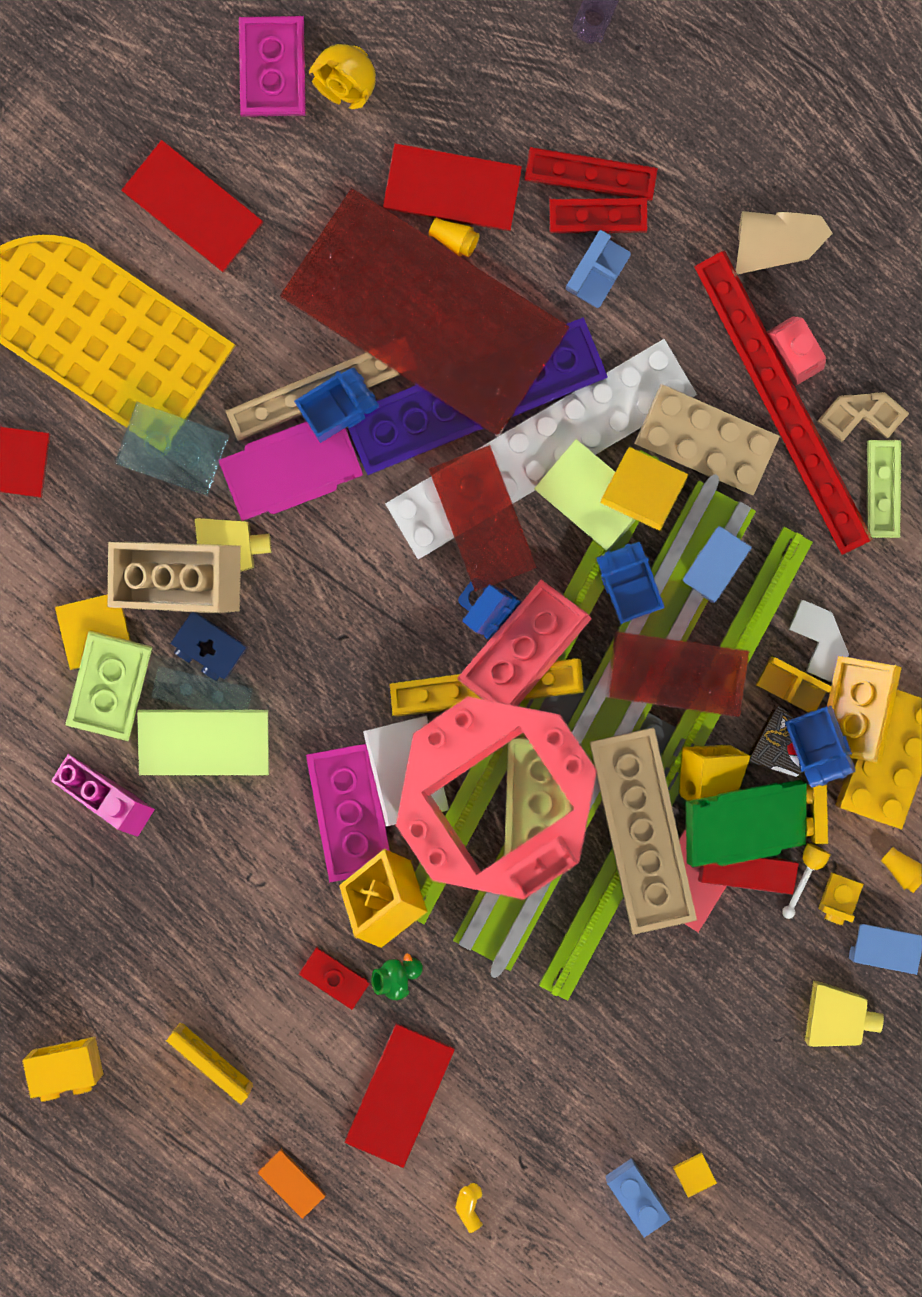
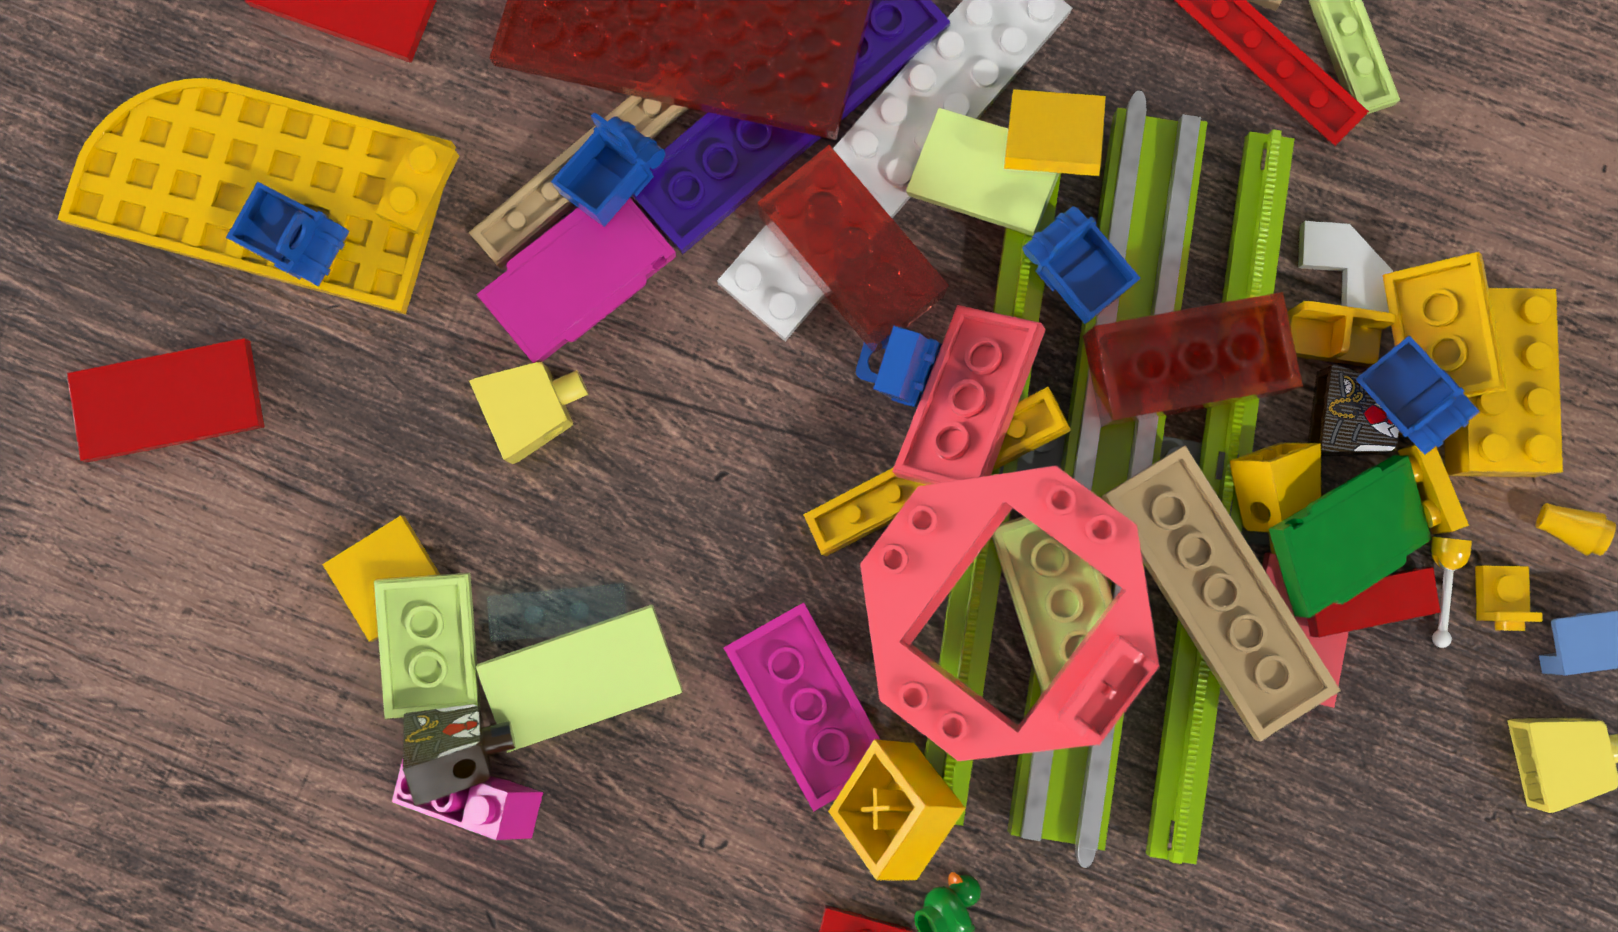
camera: 10 degrees left, 5 degrees down
tan brick [108,542,241,613] -> none
clear light blue tile [115,402,229,496] -> none
dark blue brick [170,612,248,681] -> none
white tile [363,716,449,826] -> none
tan plate [634,384,780,496] -> none
medium blue panel [683,527,752,603] -> none
none -> blue piece [226,182,350,287]
none -> yellow plate [375,132,459,235]
none -> dark brown torso [403,704,516,806]

